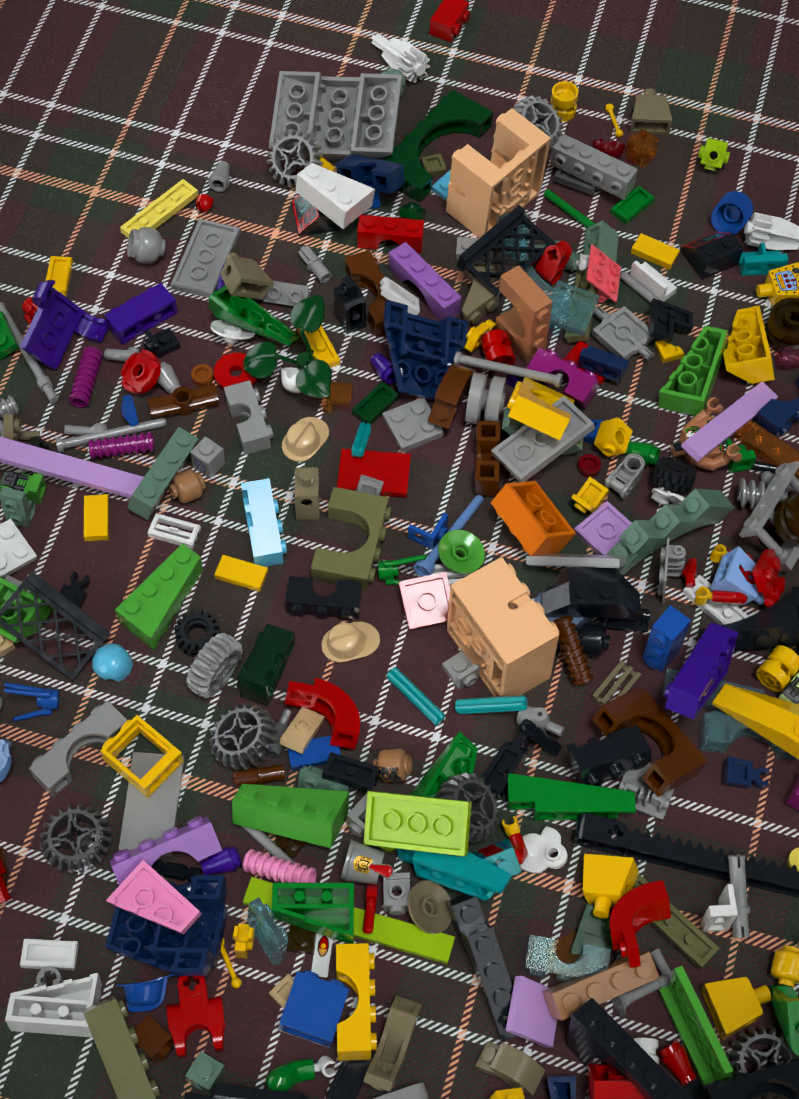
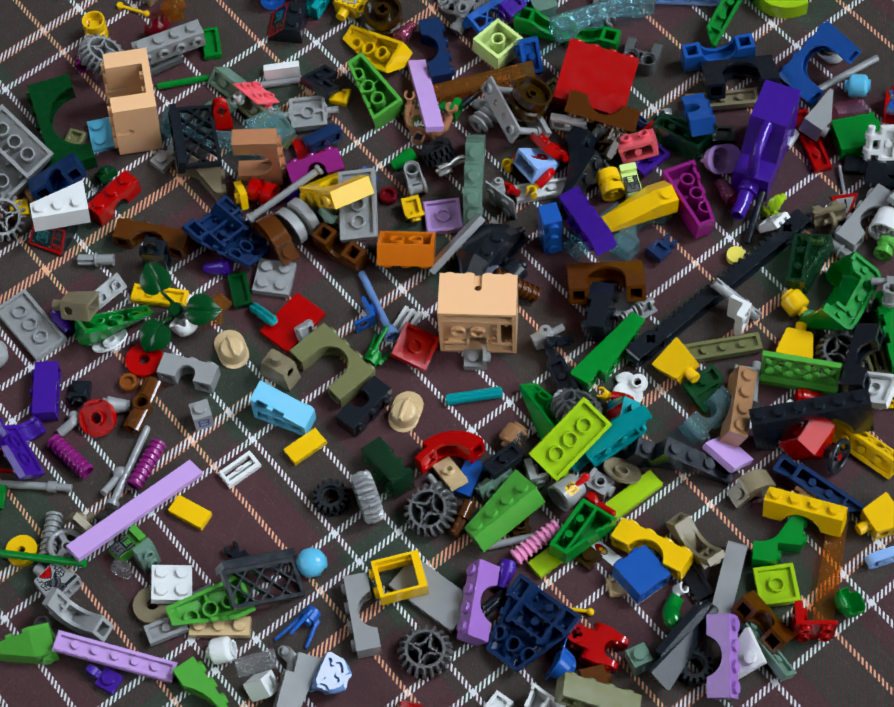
camera: 50 degrees left, 0 degrees up
bright pink wing [106,860,202,935] -> none
bright green wedge [115,543,203,651] -> none
blue tile [121,395,139,427] -> none
sand green arch [127,427,199,520] -> none
medium nougat head [168,469,206,504] -> none
yellow plate [233,923,255,959] -> none
clear light blue plate [246,897,288,967] -> none
white tile [380,277,420,315] -> none
medium lavender arch [388,242,461,321] -> none
bright green dish [438,530,485,574] -> none
teal axle [455,695,528,714] -> none
dark tan tile [592,660,642,706] -> none
yellow brick [594,417,633,457] -> none
red arch [610,880,671,968] -> none
yellow tile [631,233,680,270] -> none

